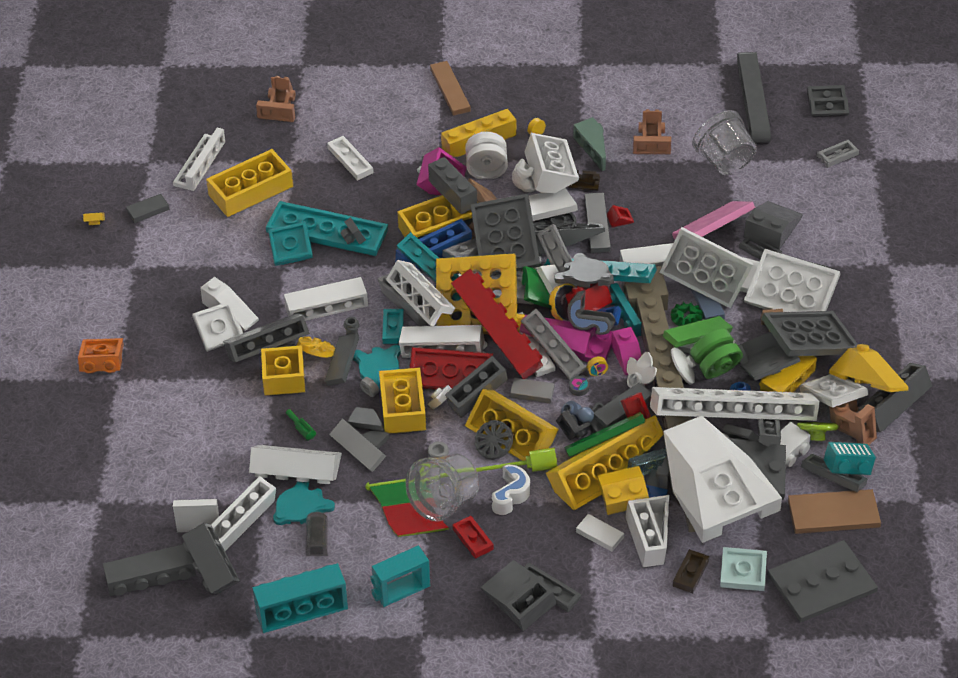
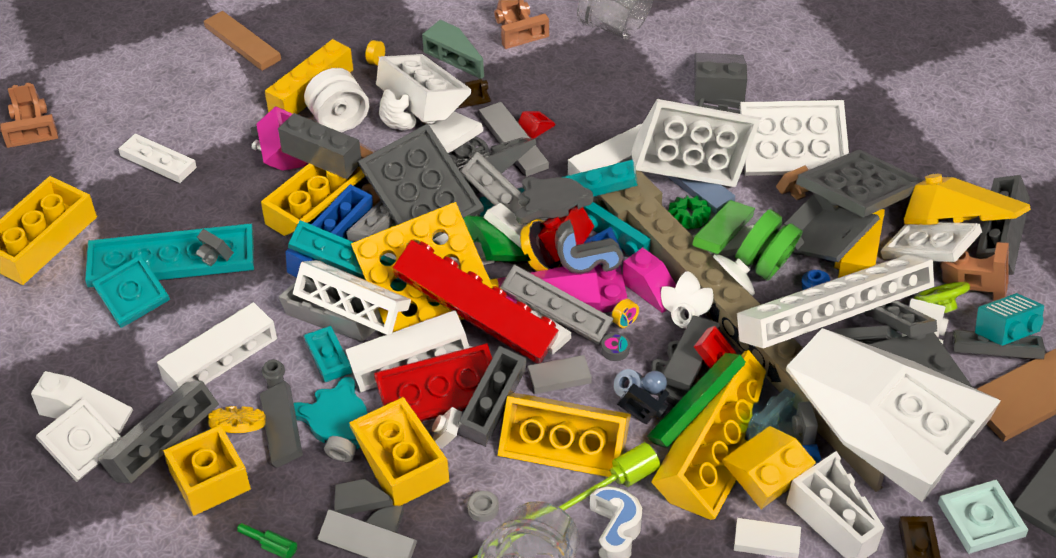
camera: 25 degrees left, 0 degrees up
dark grey wheel [475,420,513,459] -> none
bright pink tile [672,201,755,239] -> none

